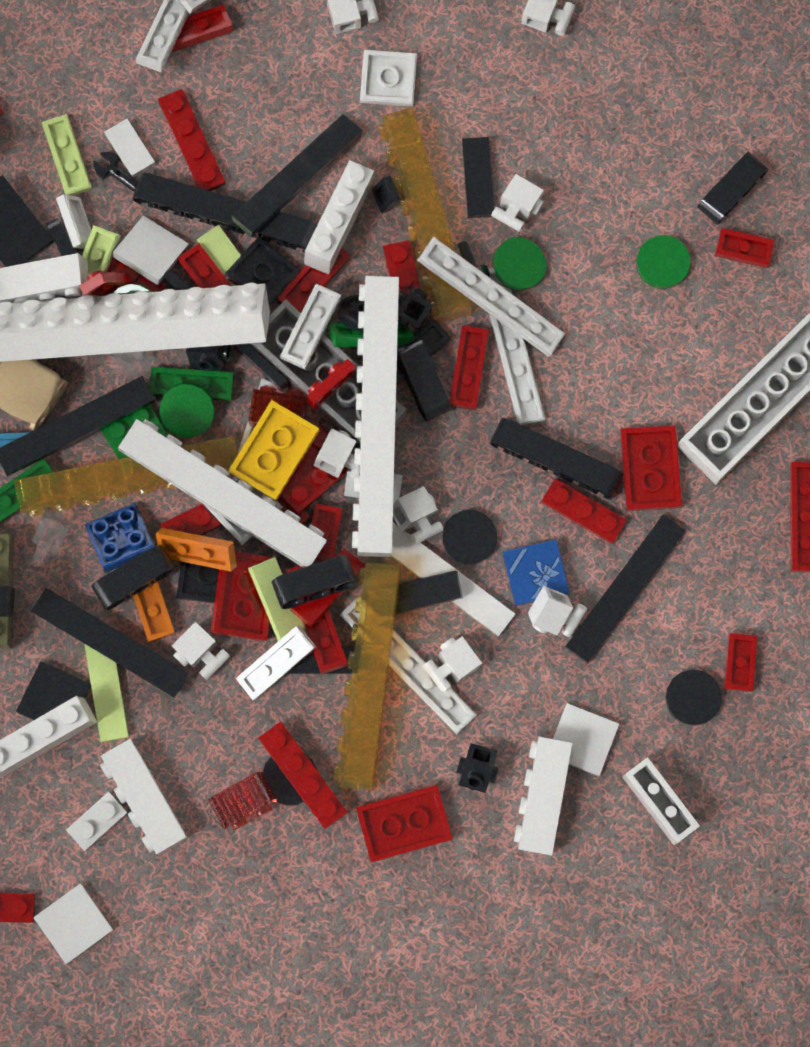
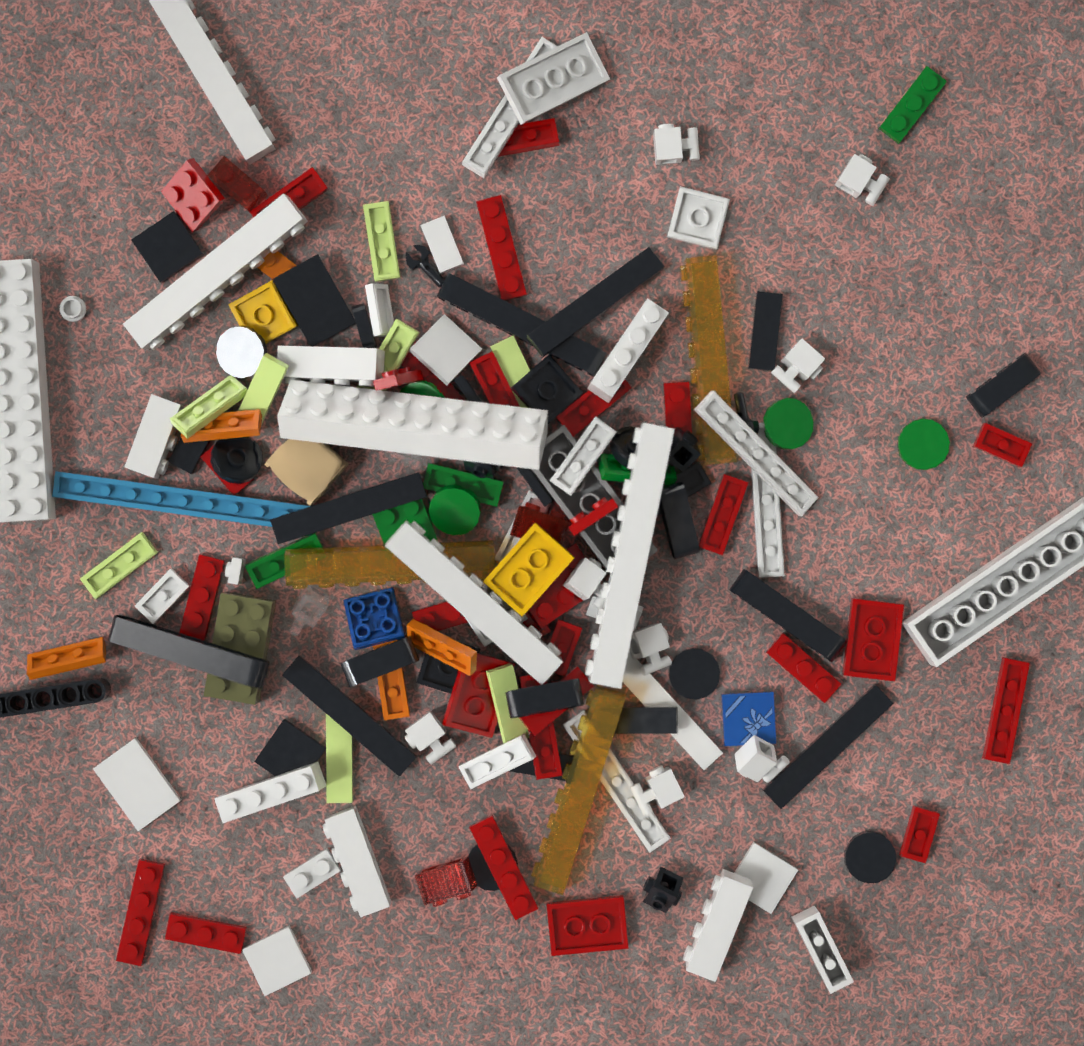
camera: 15 degrees right, 10 degrees up
black tile [371,176,401,214] -> none

